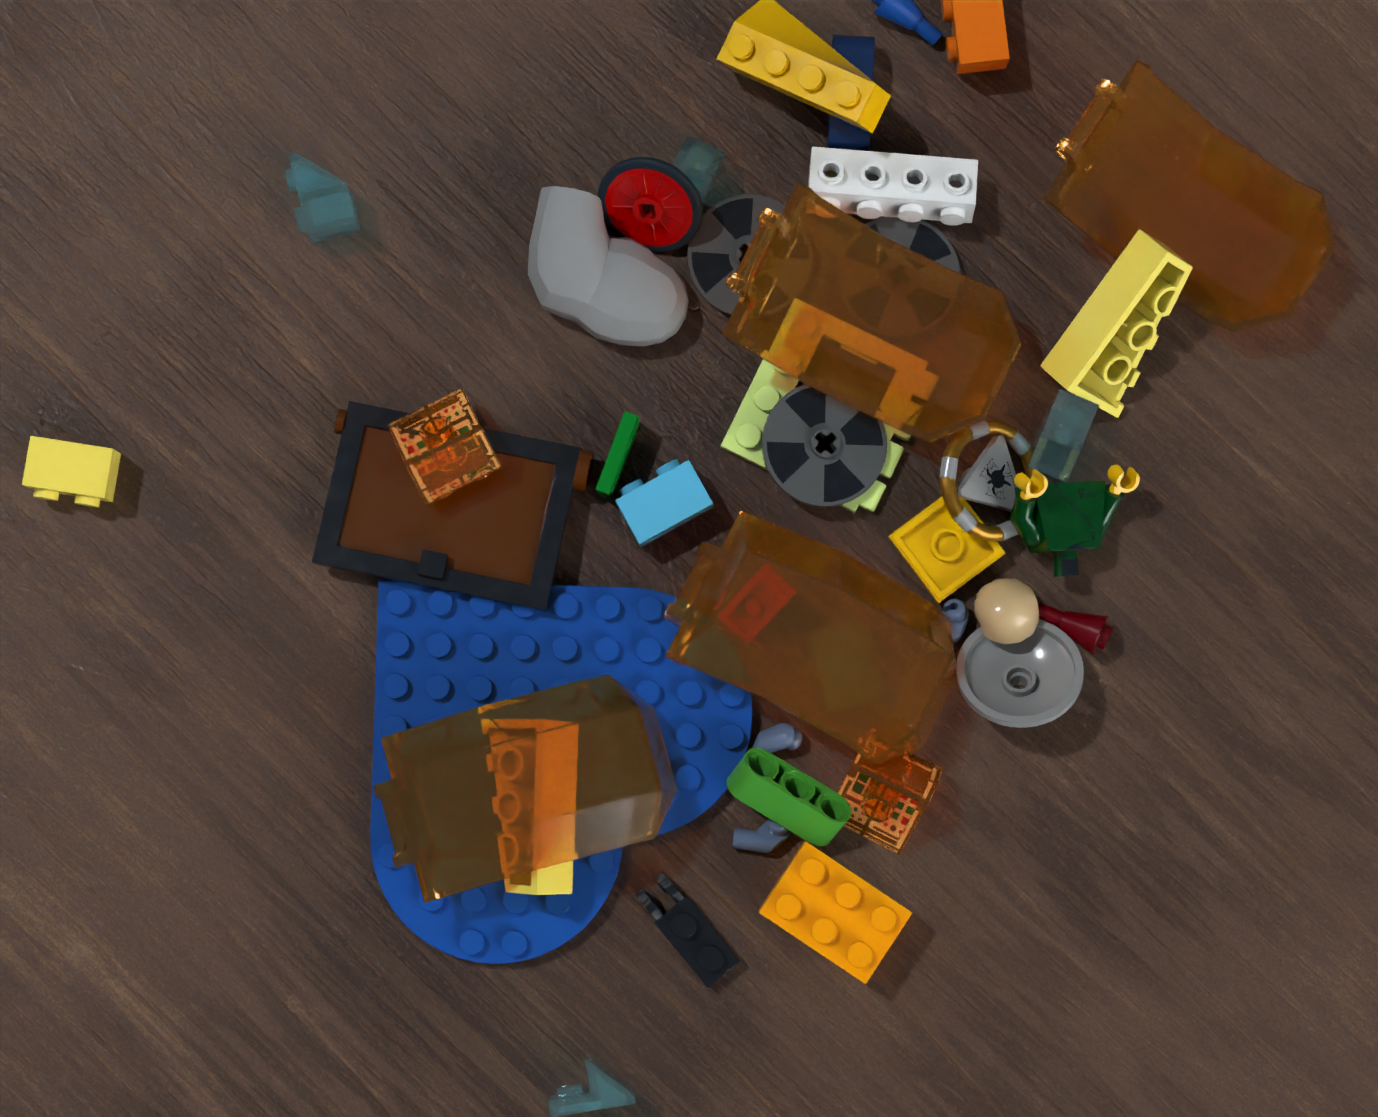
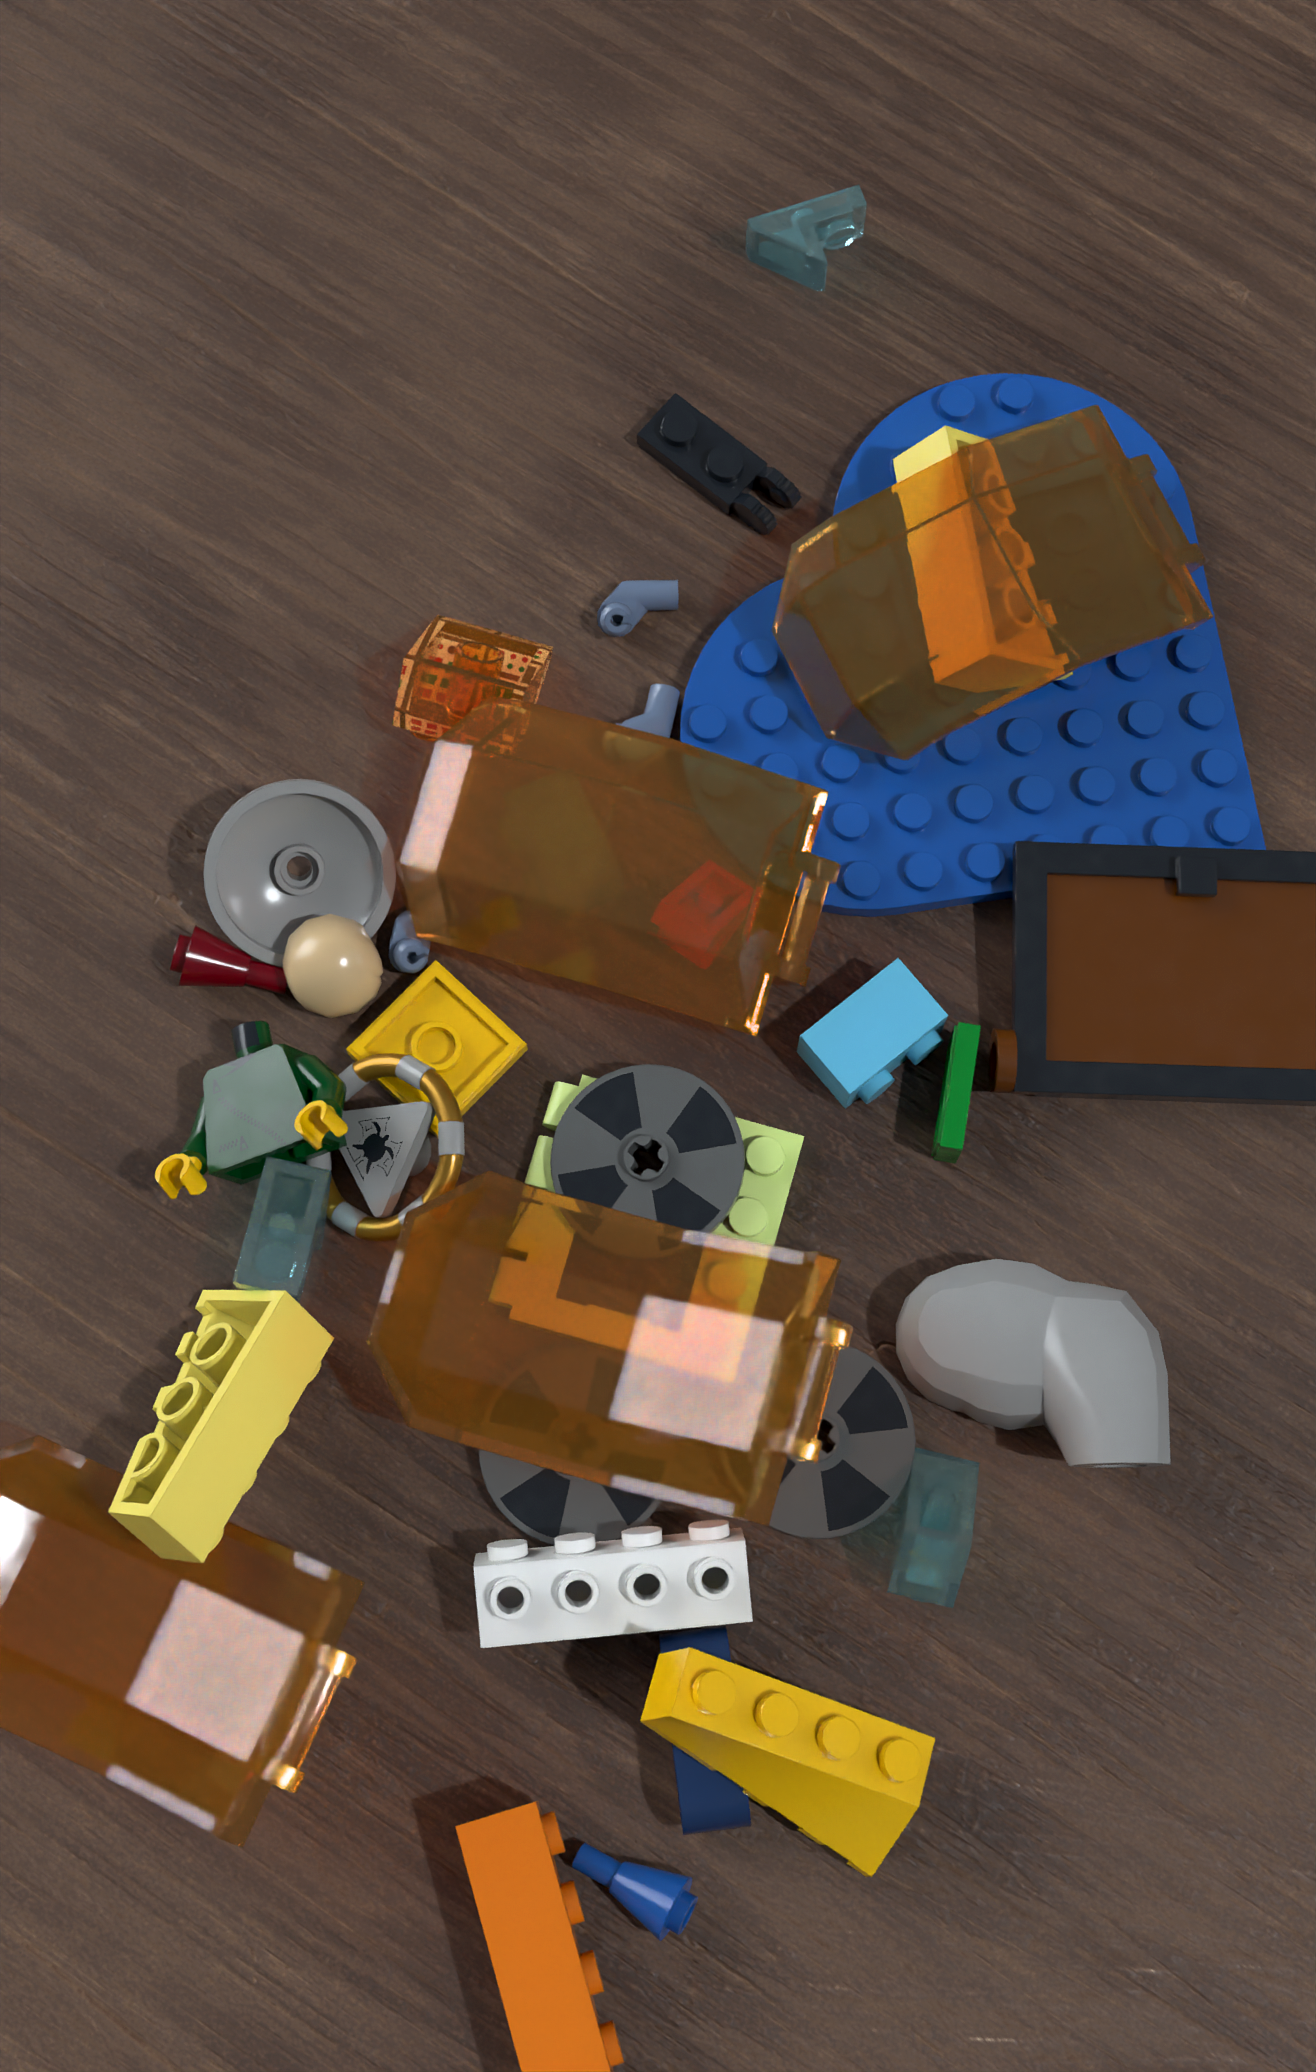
camera: 165 degrees right, 10 degrees down
clear orange slope [388,388,502,505] -> none
red wheel [598,157,703,253] -> none
bright green beam [726,747,851,846] -> none
light orange brick [758,841,912,984] -> none

